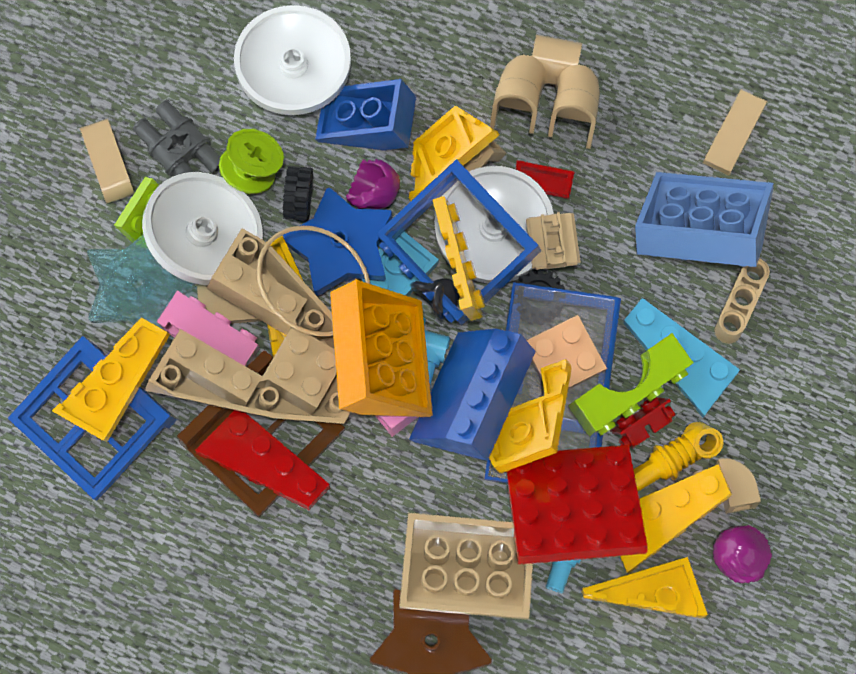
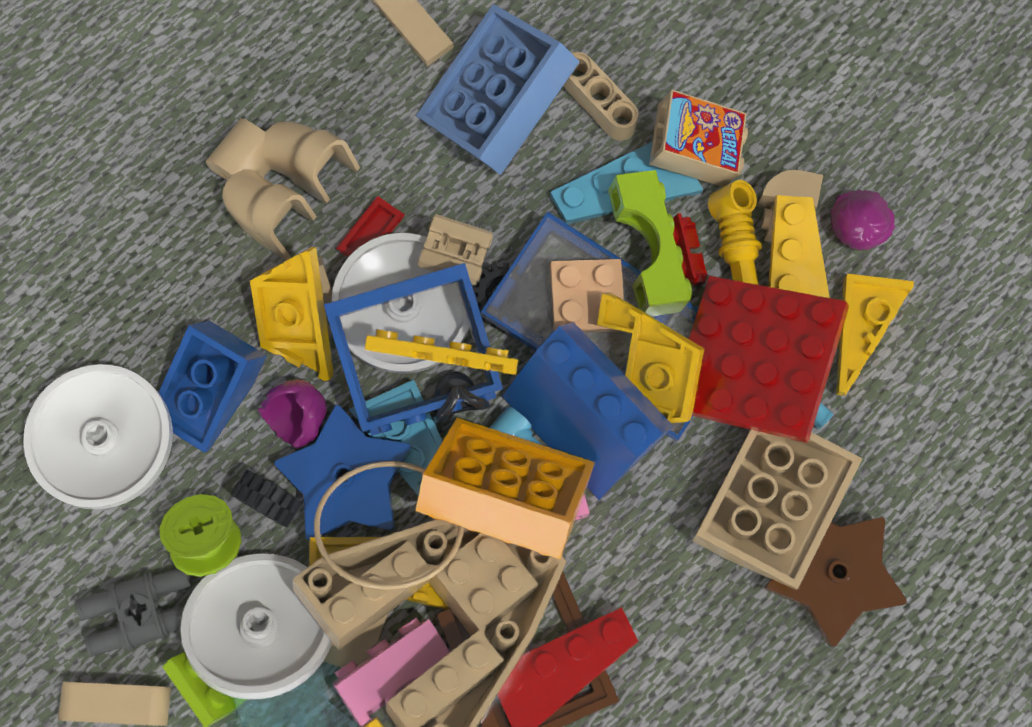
camera: 65 degrees left, 5 degrees up
none -> brick [649,90,748,187]

